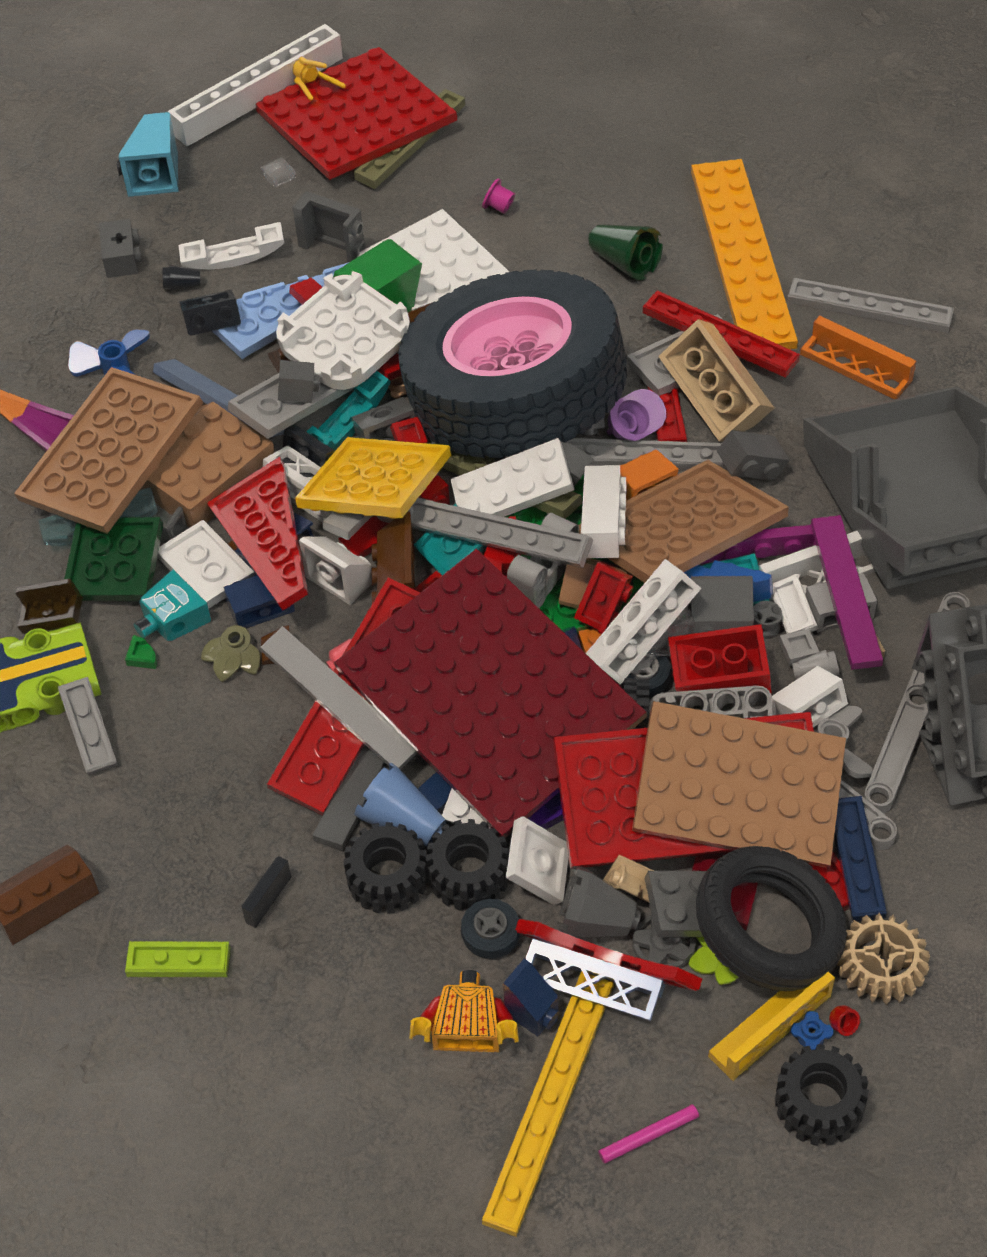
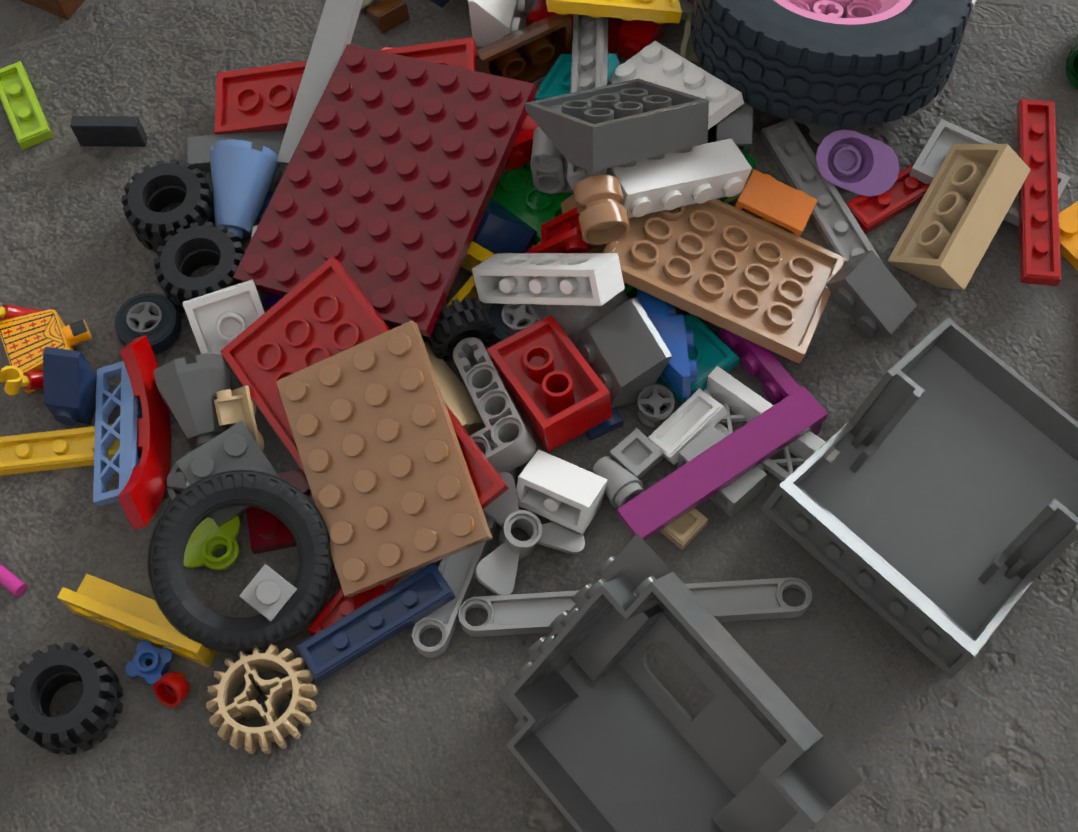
camera: 65 degrees right, 10 degrees up
none -> light grey plate [239,564,297,622]
none -> dark grey slope [525,78,709,175]
none -> medium nougat wheel [573,175,630,245]

